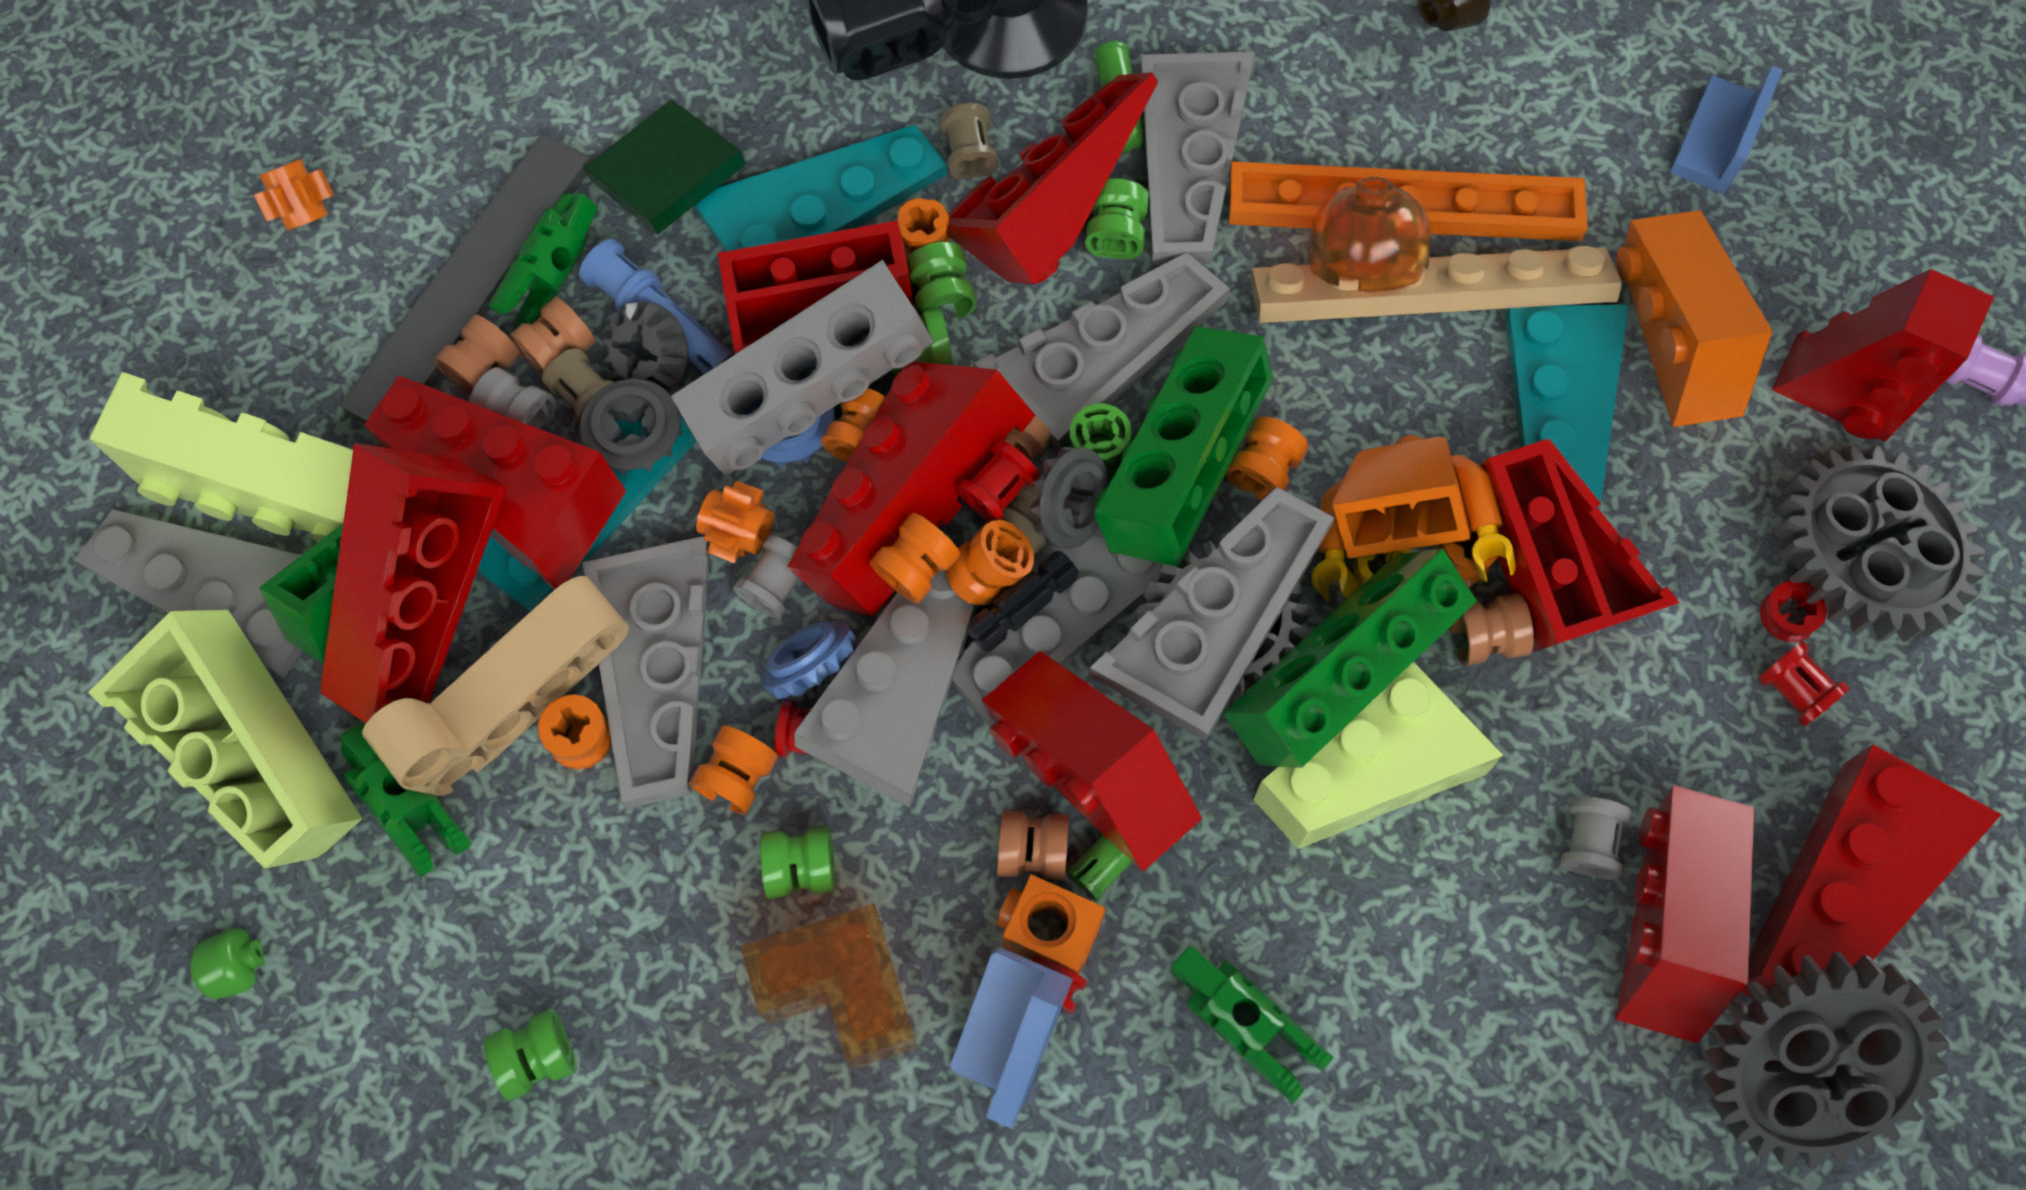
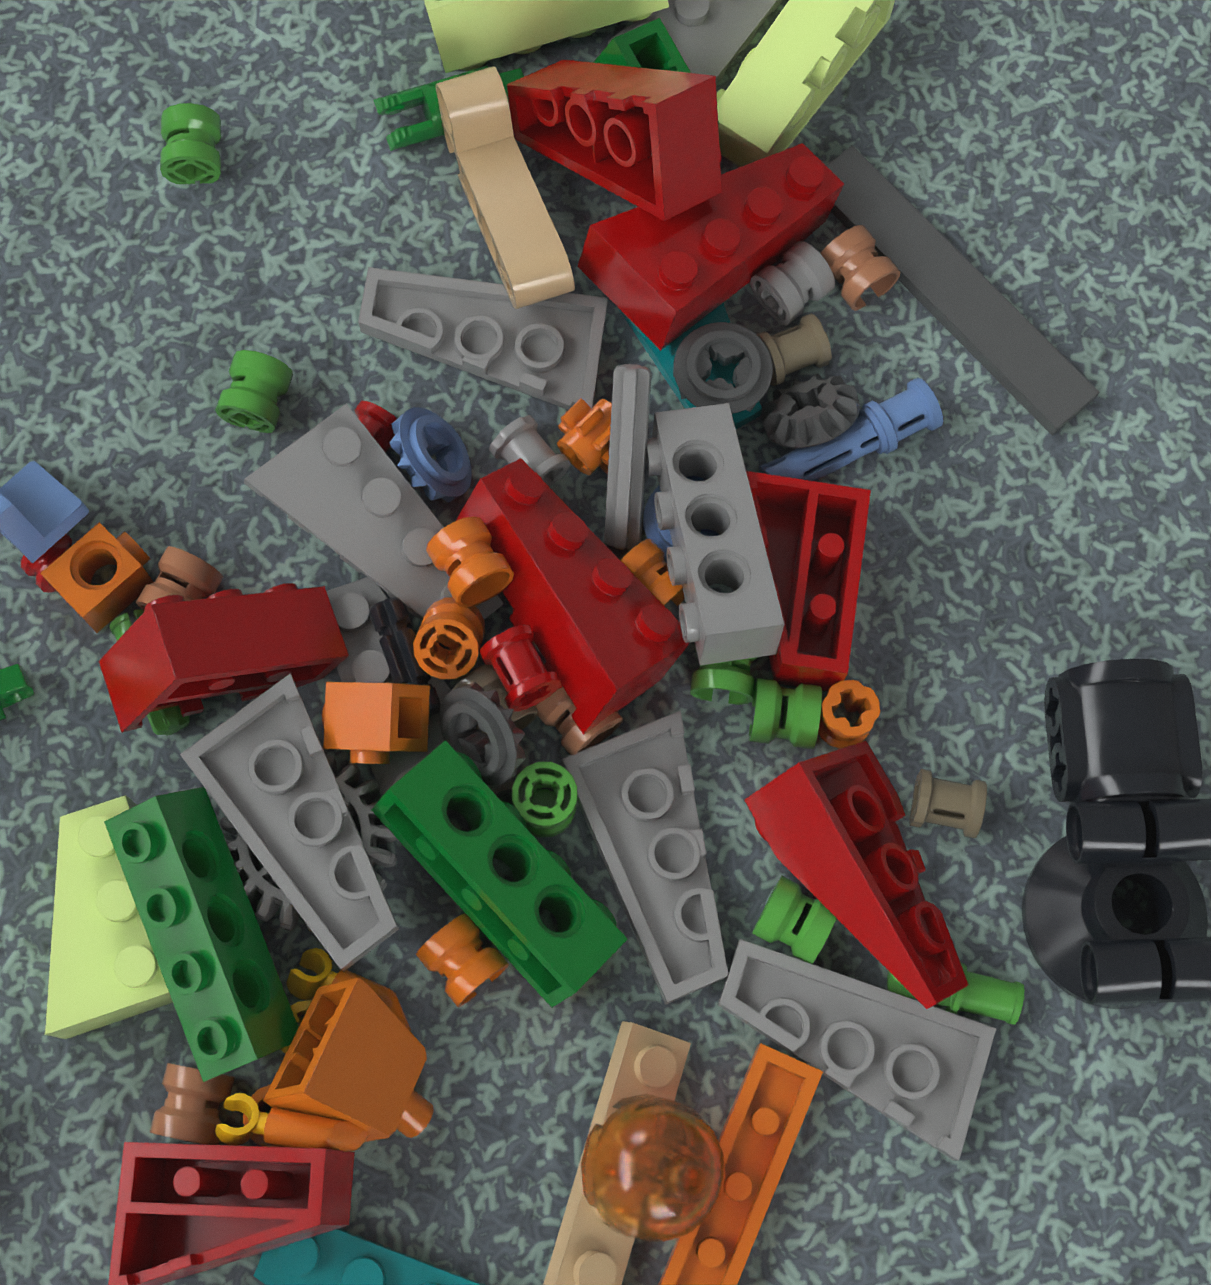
camera: 105 degrees right, 5 degrees up
orange gear [253,159,334,231] -> none
green hinge [489,193,598,328] -> none
nougat wheel [509,297,596,376] -> none
orange wheel [538,694,612,770] -> none
dark green tile [584,99,746,235] -> none
orange wheel [688,725,779,815] -> none
teal wing [693,125,948,252] -> none
clear orange brick [741,903,919,1069] -> none
none -> orange brick [322,682,430,764]
none -> light grey axle [604,364,652,550]

